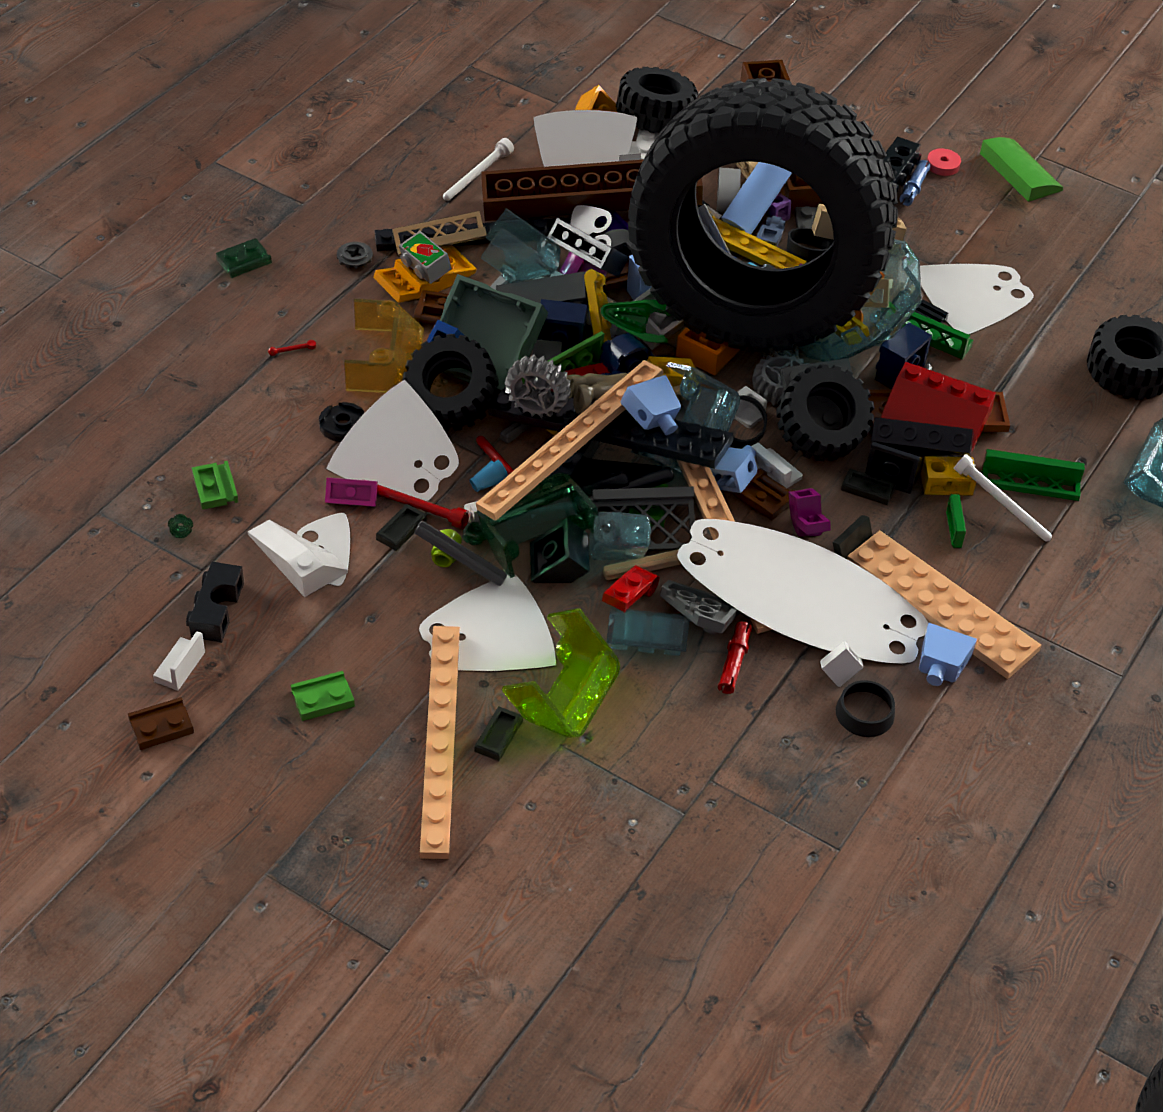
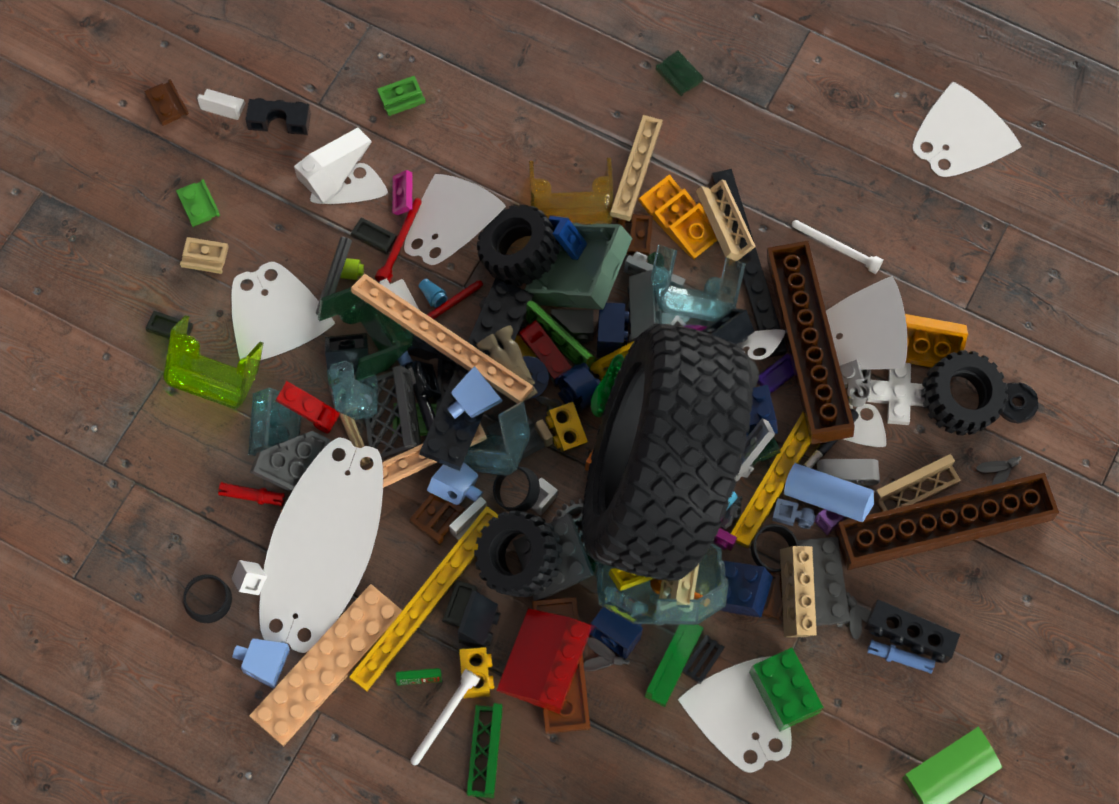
camera: 85 degrees right, 20 degrees up
clear green plate [168,514,194,538] -> none
red hinge [268,340,316,356] -> none
black tile [319,402,364,442] -> none
dark grey gear [337,242,373,269] -> none
brick [399,231,452,284] -> none
light nougat plate [420,626,460,859] -> none
light grey gear [505,354,571,418] -> none
magenta brick [789,488,831,537] -> none
pearl dark grey tile [833,515,873,559] -> none
black brick [871,417,974,457] -> none
coral piece [926,148,961,176] -> none
none -> tan plate [180,237,229,274]
none -> yellow plate [349,506,498,692]
none -> tan plate [610,115,662,221]
none -> green brick [749,648,823,732]
none -> white piece [913,82,1022,177]

